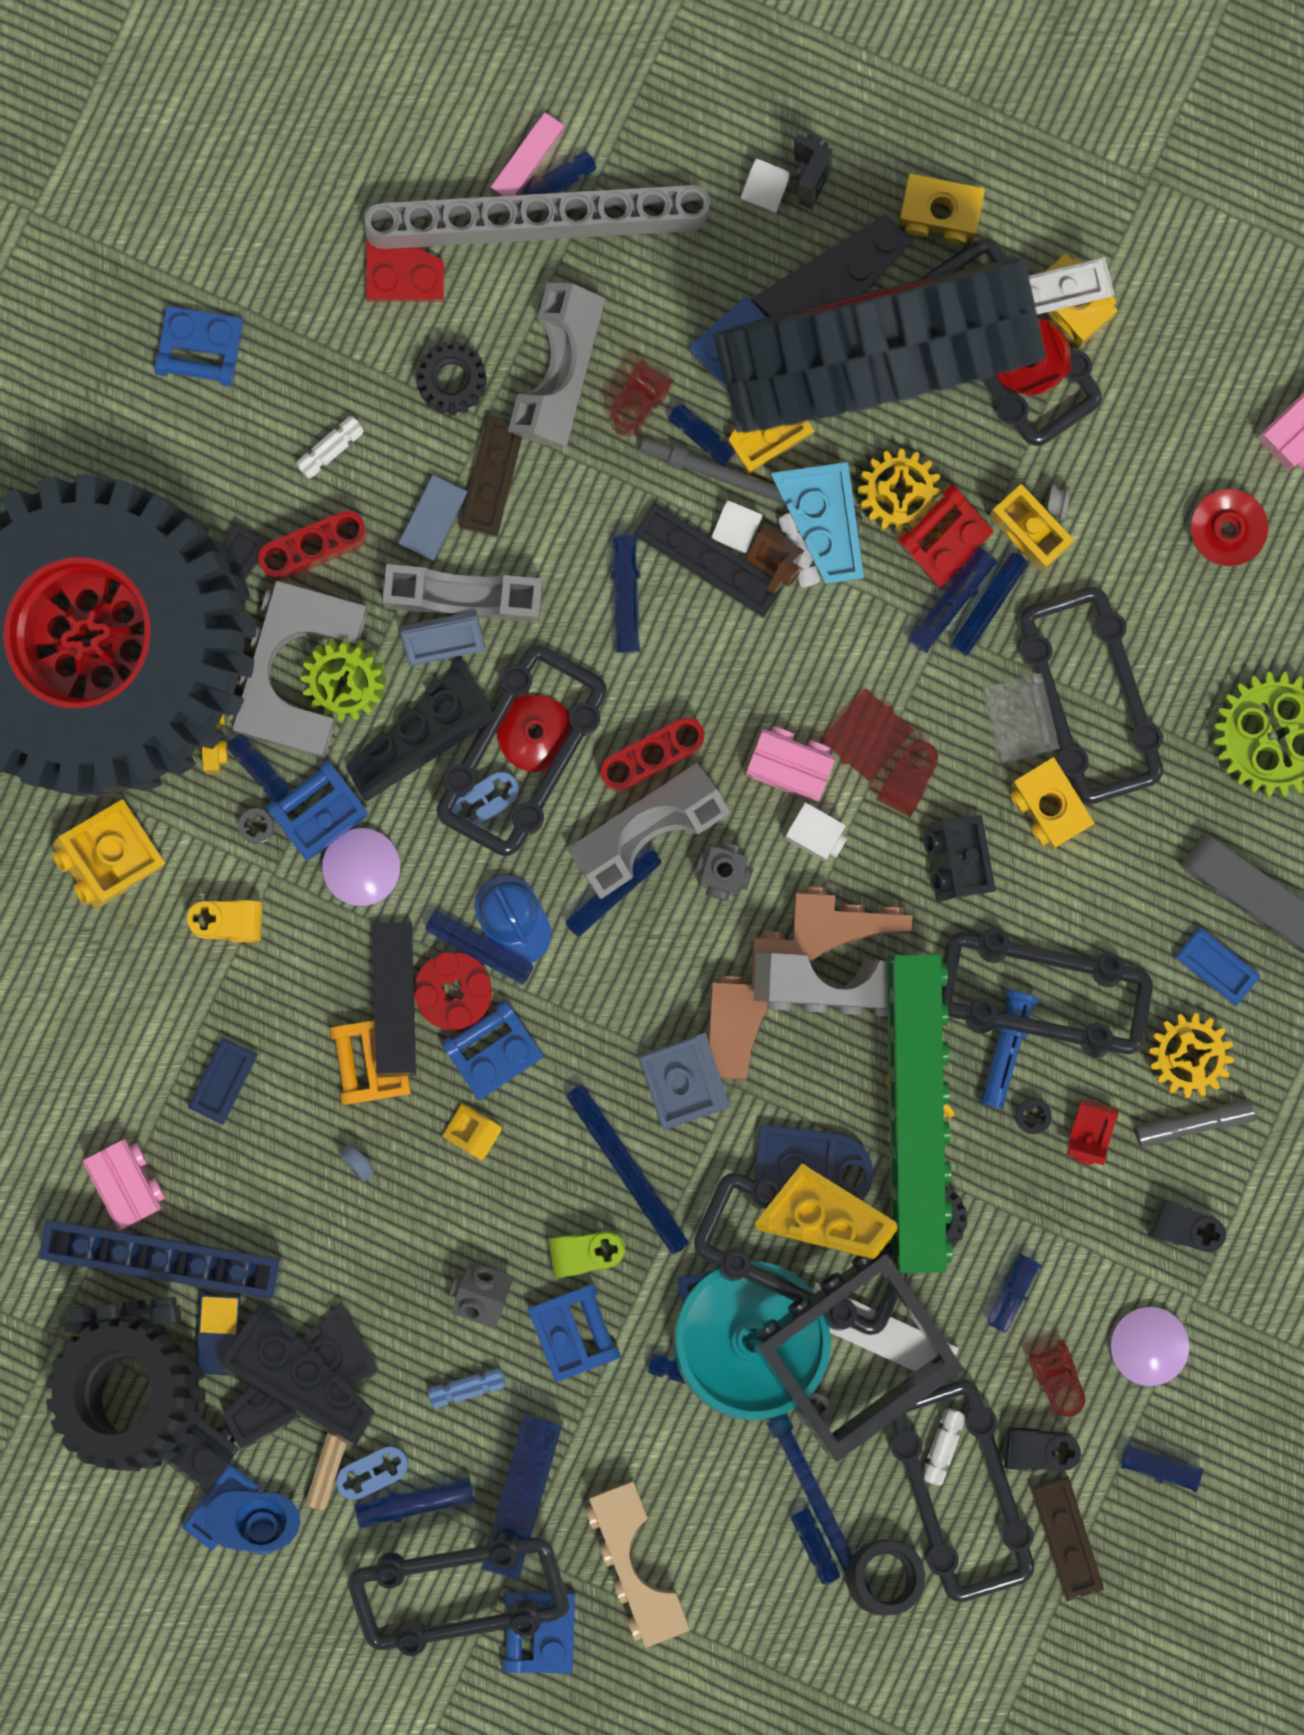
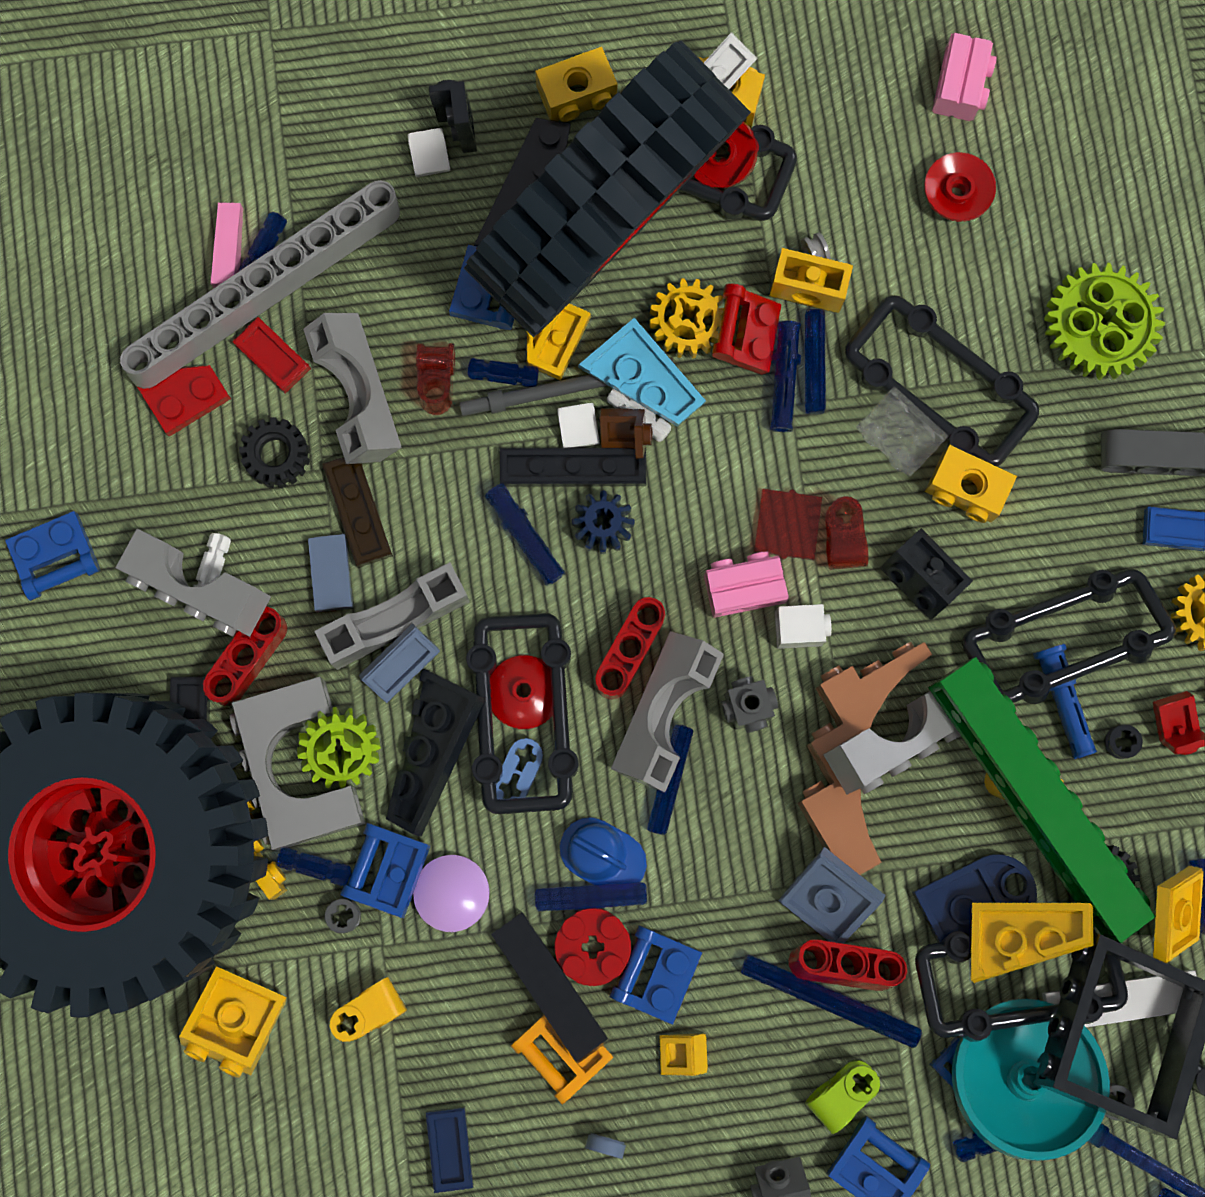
camera: 30 degrees left, 5 degrees down
none -> light grey arch [115,529,271,637]
none -> red tile [232,317,311,394]
none -> dark blue gear [572,490,635,554]
none -> red beam [788,940,907,991]
none -> yellow tile [1153,866,1203,963]

